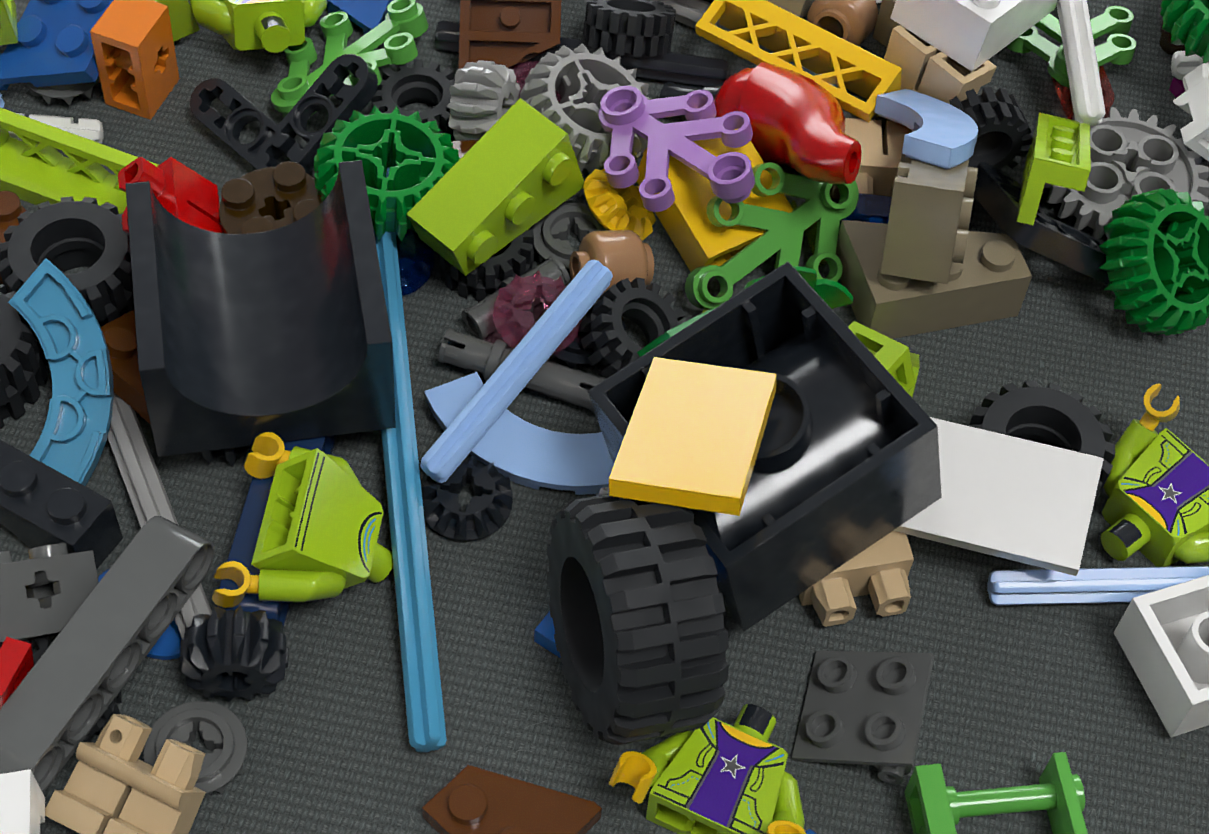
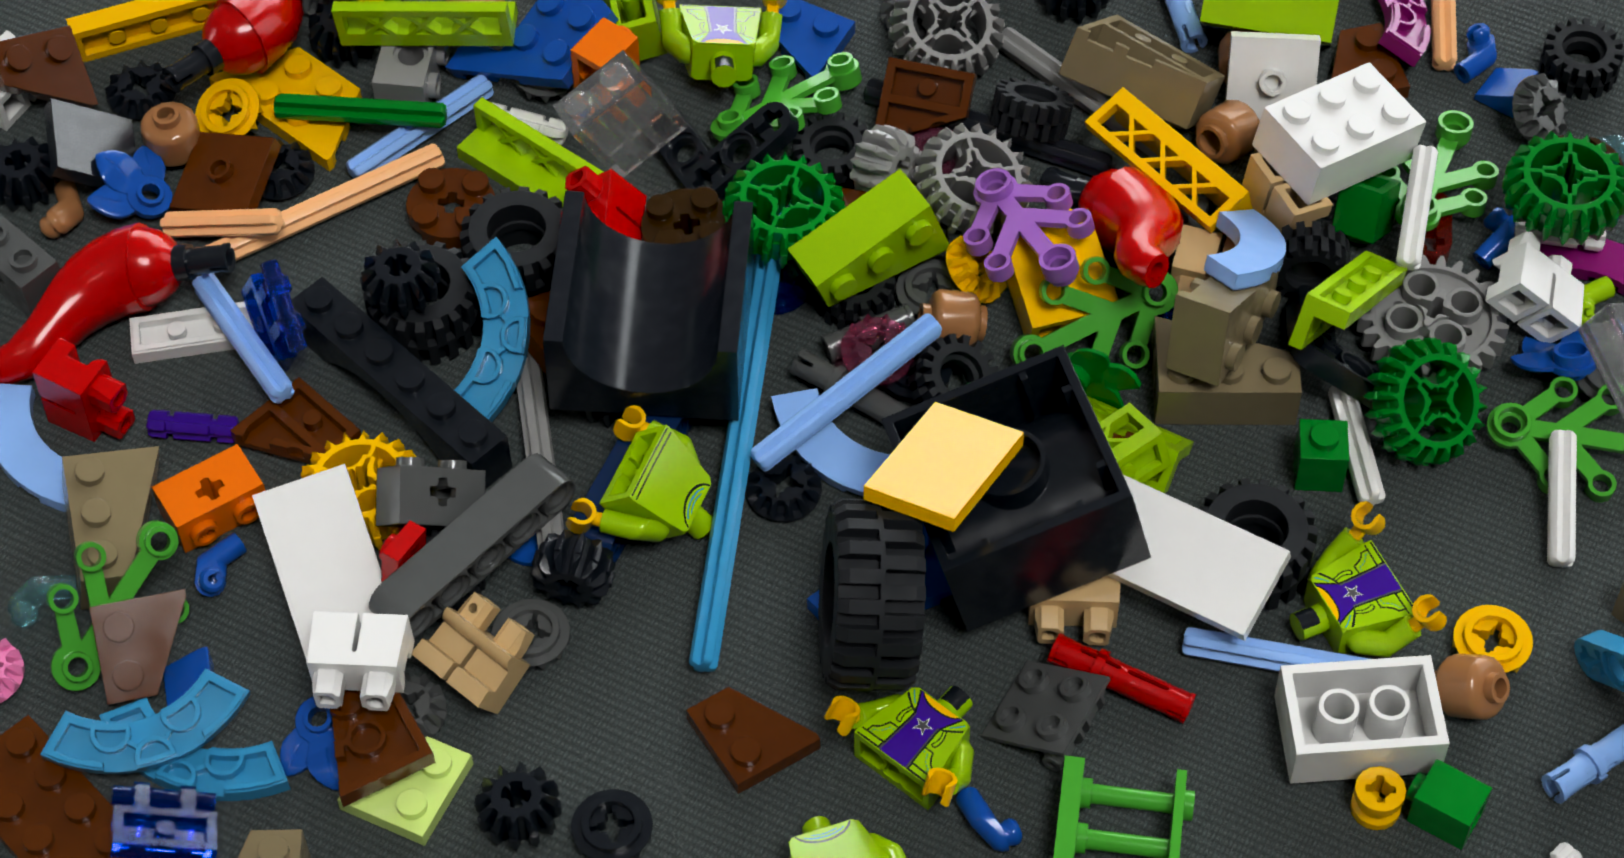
camera: 20 degrees right, 0 degrees up
none -> clear brick [553,50,689,178]
none -> red pin [1047,633,1197,724]
none -> green brick [1293,419,1349,492]
none -> white axle [1328,386,1385,506]
none -> green brick [1332,174,1401,244]
none -> blue arm [1473,207,1515,269]

